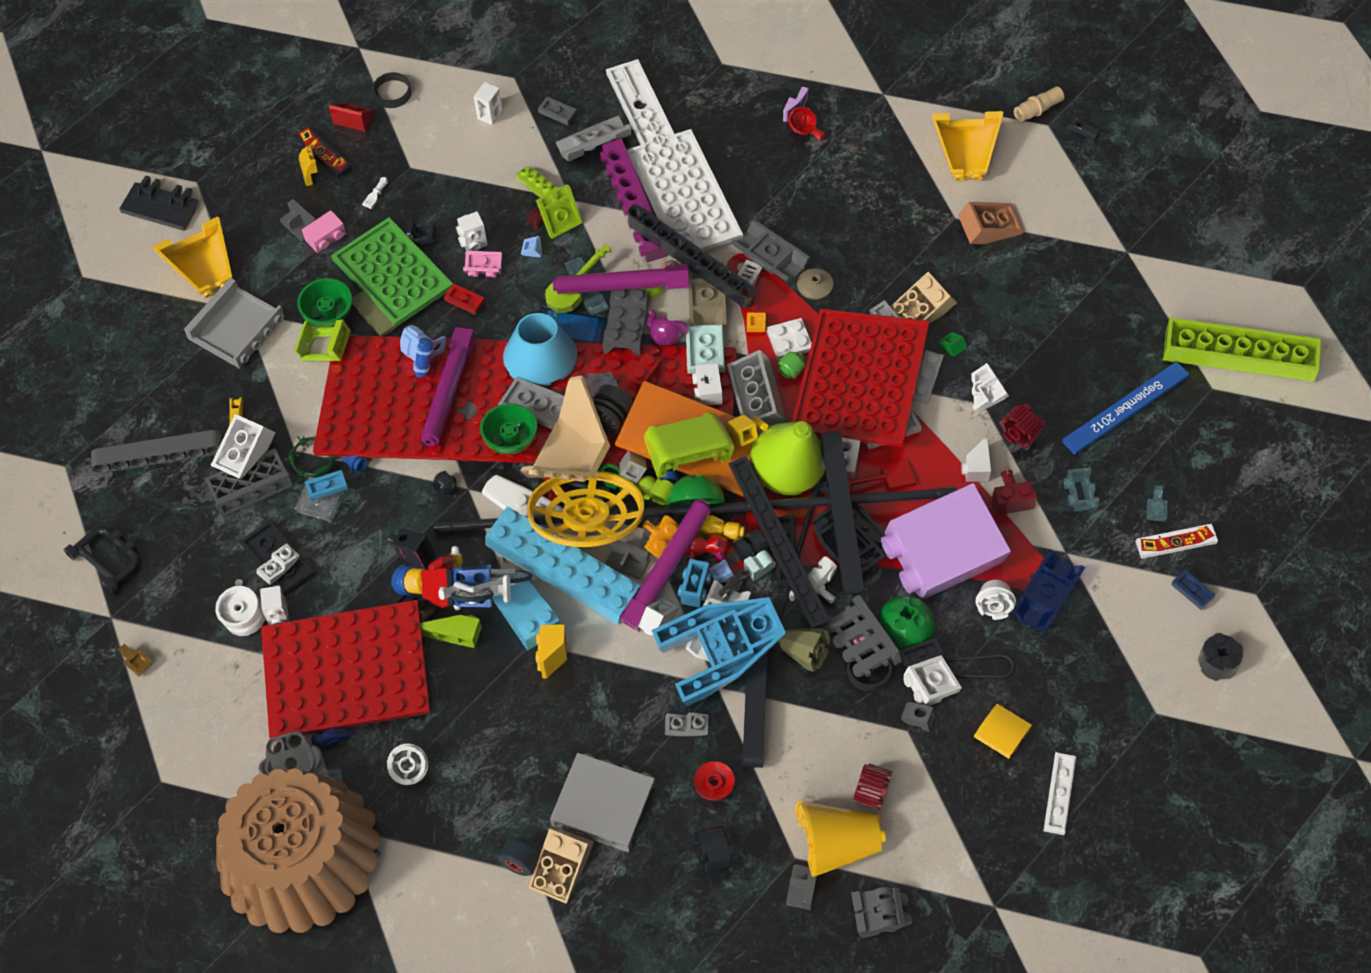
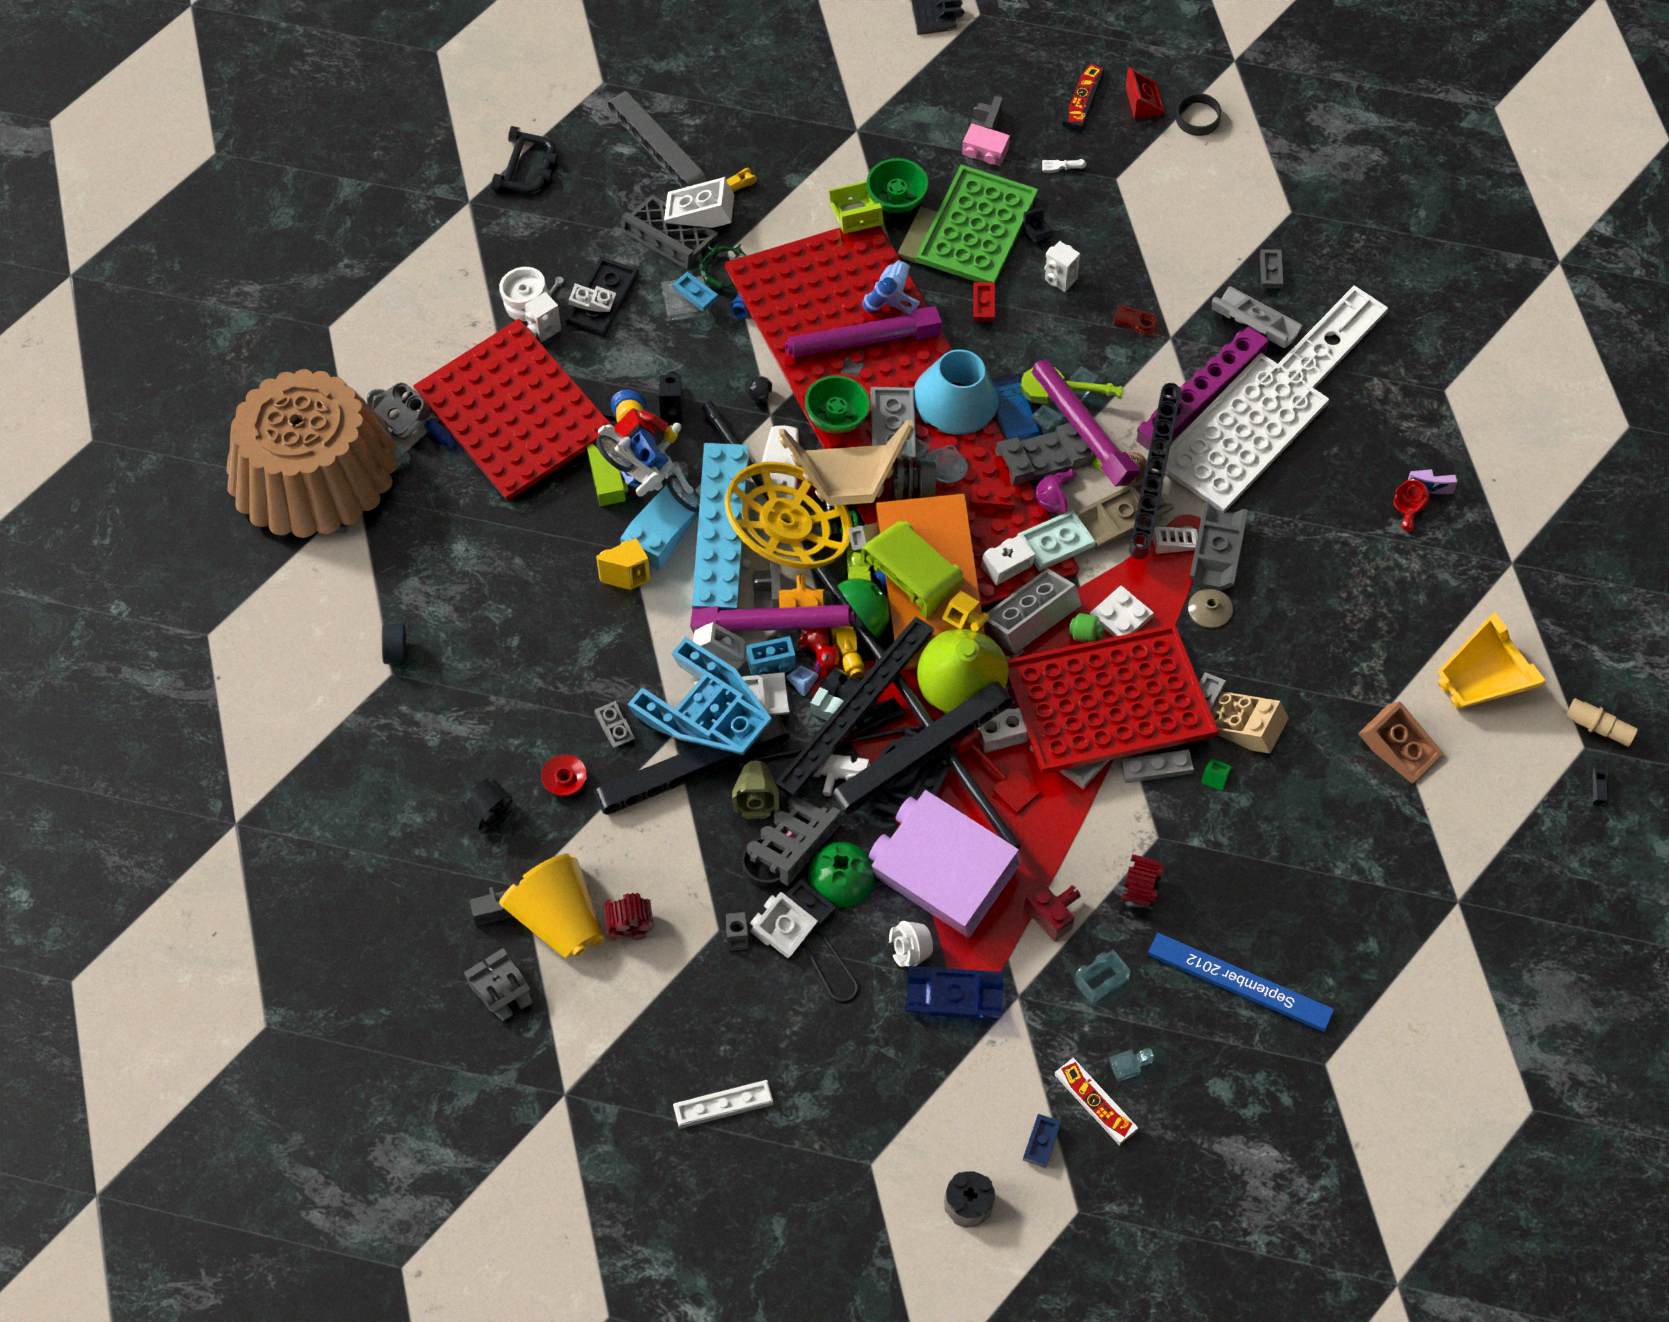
camera: 60 degrees right, 0 degrees up
pearl gold plate [119,644,153,677] -> none
yellow cone [152,217,232,298] -> none
light grey panel [184,278,285,368] -> none
yellow slope [299,146,317,186] -> none
white cone [387,744,428,785] -> none
bright pink bracket [463,251,503,277] -> none
white brick [474,82,503,125] -> none
lime bracket [515,166,583,239] -> none
light blue slope [521,236,542,257] -> none
tan slope [528,826,594,903] -> none
light grey panel [550,753,655,852] -> none
clear smoke pin [719,567,750,601] -> none
light orange plate [747,312,766,332] -> none
white slope [961,439,991,482] -> none
white slope [971,364,1009,412] -> none
yellow slope [974,704,1032,758] -> none
lime brick [1163,317,1321,382] -> none

